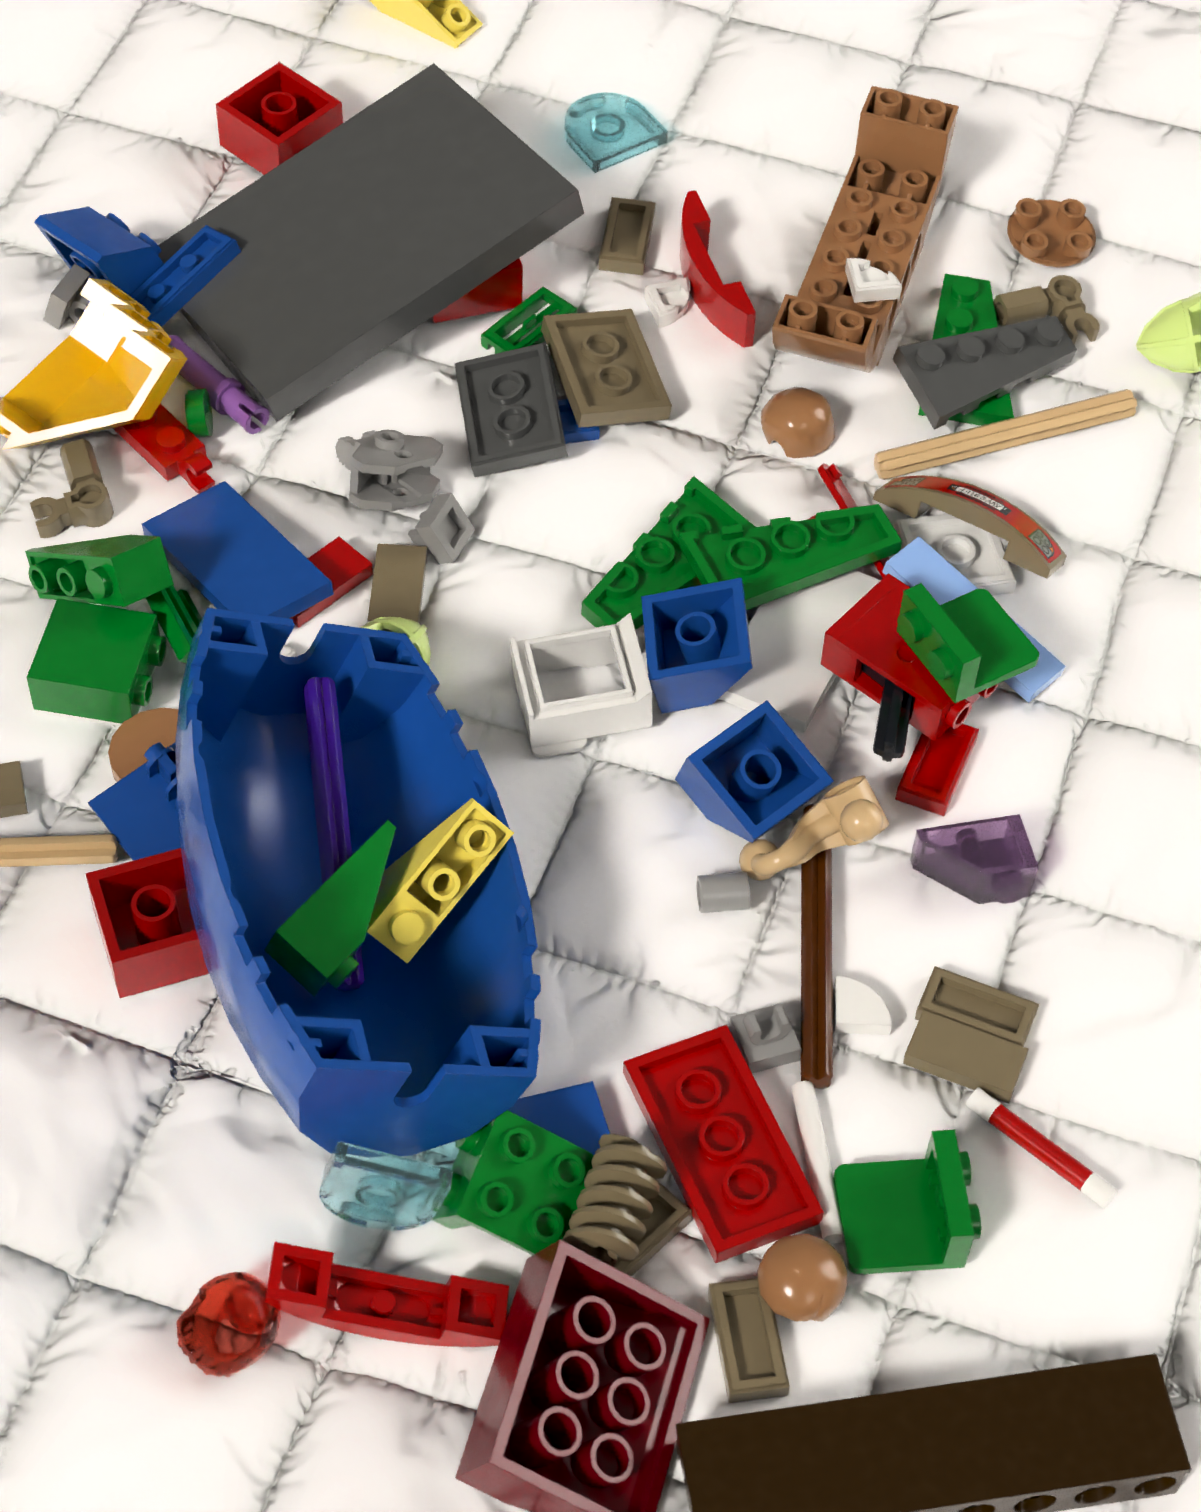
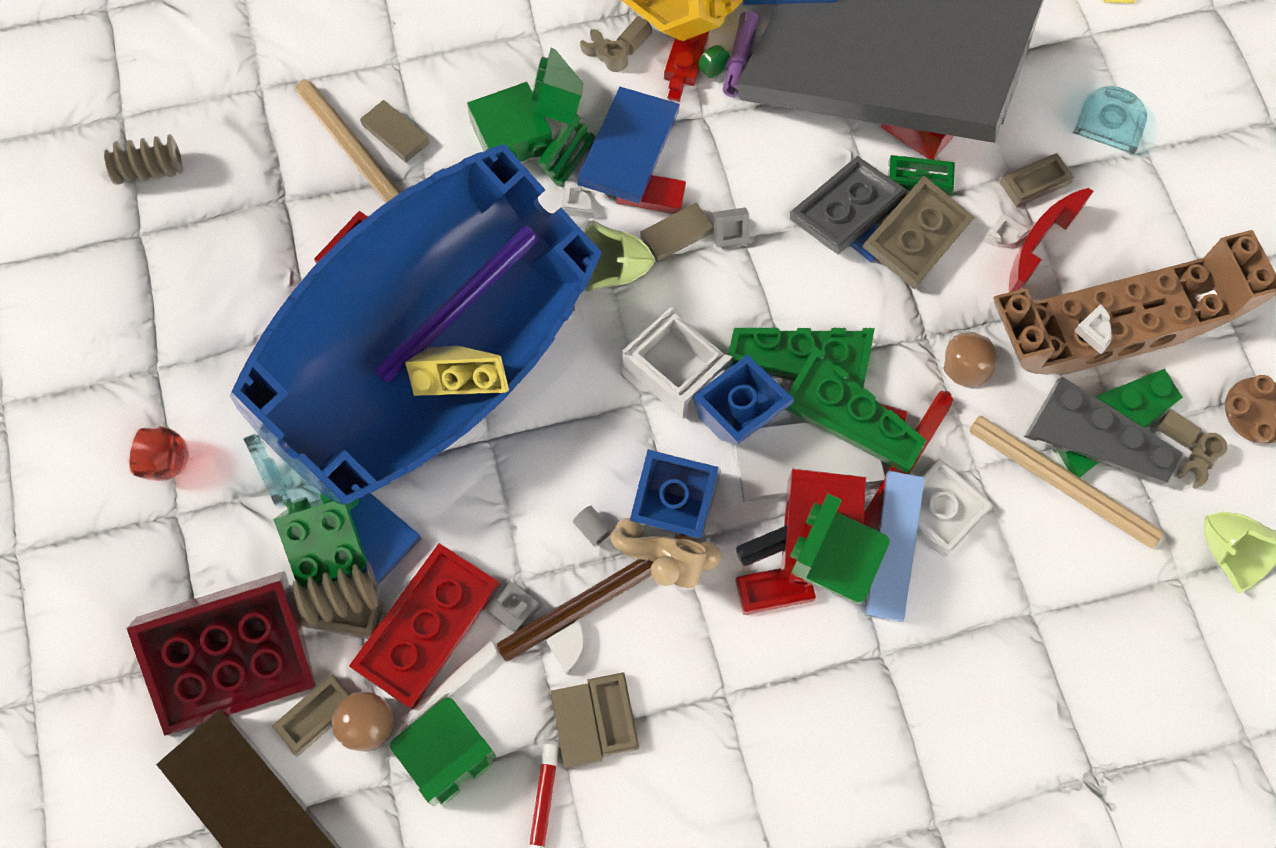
camera: 55 degrees right, 15 degrees up
green slope [264,820,396,997] -> none
red slope [264,1242,509,1347] -> none
light grey hinge [335,429,443,511] -> none
dark tan slope [873,475,1067,579] -> none
clear purple slope [910,814,1038,904] -> none

